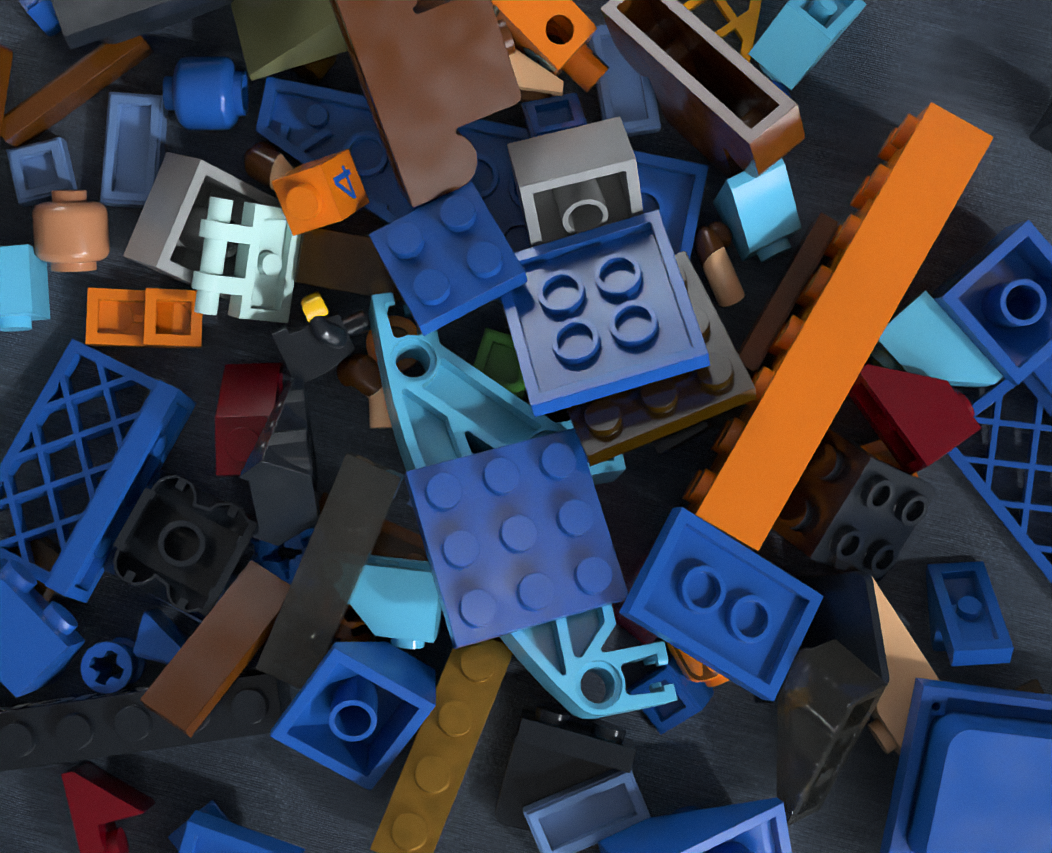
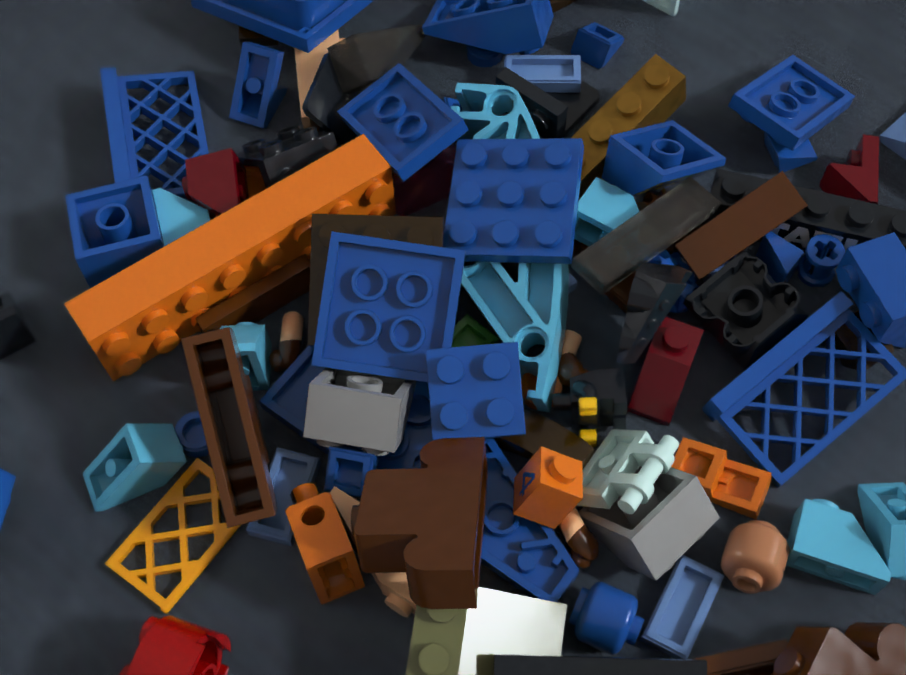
camera: 160 degrees left, 25 degrees down
medium blue tile [6,137,78,207] -> none

